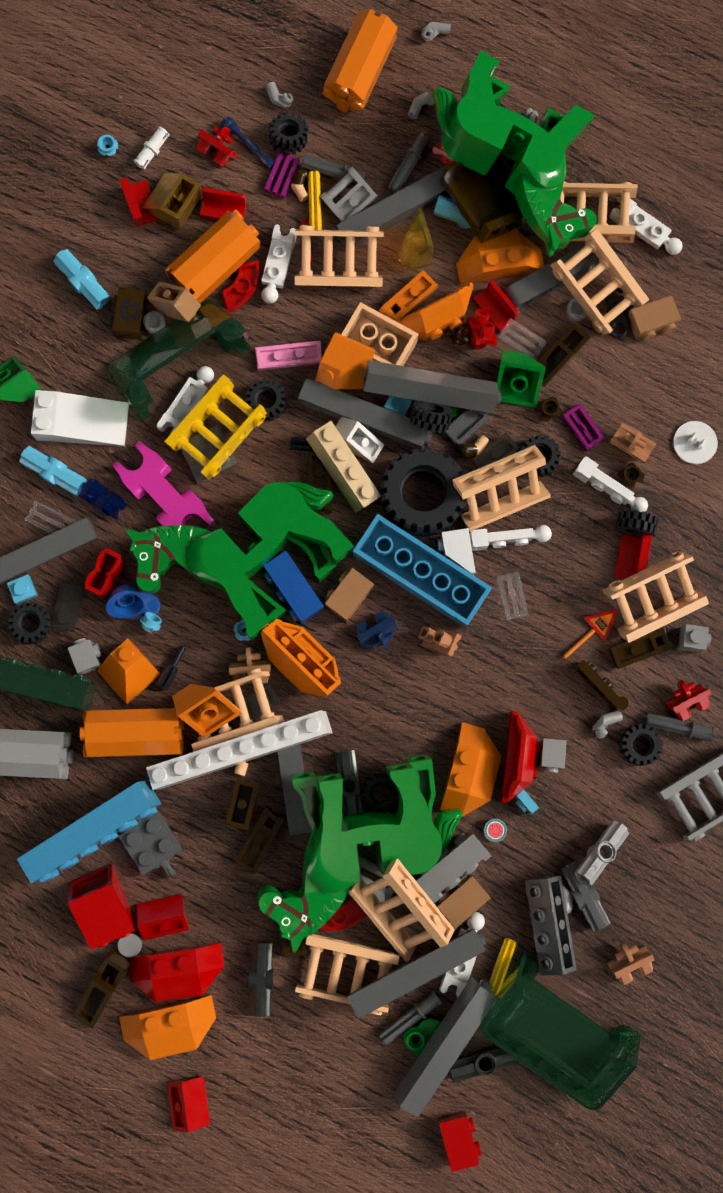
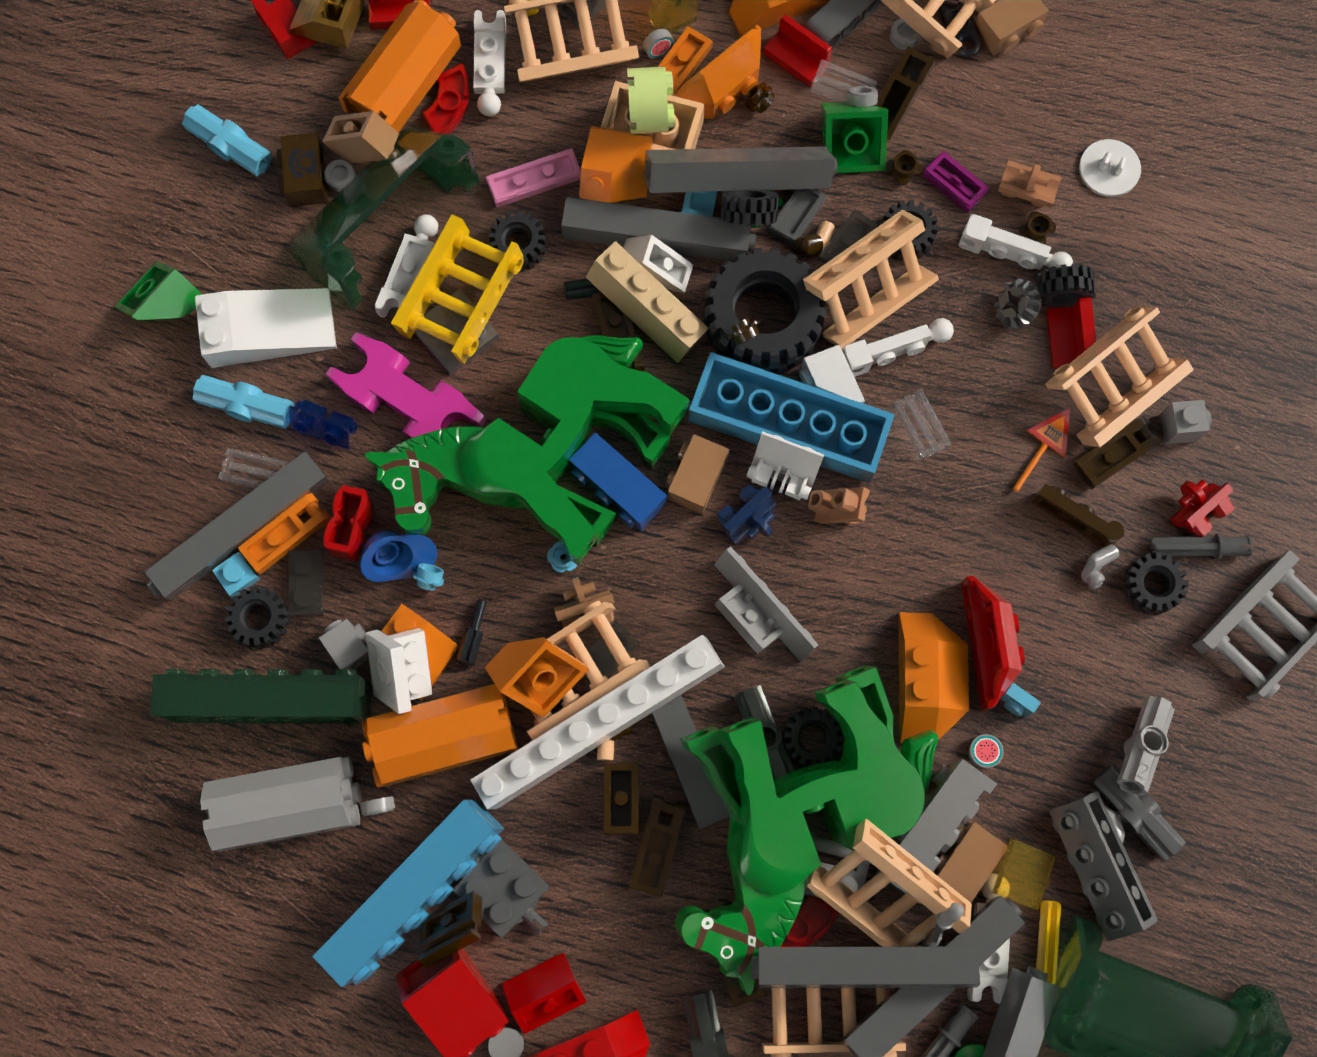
camera: 10 degrees left, 5 degrees down
orange wedge [261,619,341,698] -> none
red hips [466,309,498,349] -> none
light grey brick [538,738,567,773] -> none
nougat hips [607,942,655,985] -> none
none -> orange plate [238,493,332,575]
none -> light grey tile [359,796,395,817]
none -> white bracket [365,628,432,714]
none -> dark brown plate [418,891,482,967]
none -> yellowish green brick [627,67,675,134]
none -> tile [643,29,674,59]
none -> light grey bracket [714,546,818,662]
none -> dark brown plate [727,318,760,345]
none -> white hinge [746,431,824,501]
none -> dark grey brick [752,947,980,988]
none -> light grey tile [847,86,878,107]
none -> light grey piece [920,903,965,947]
none -> clear yellow piece [992,838,1056,910]
none -> dark grey gear [993,278,1041,329]

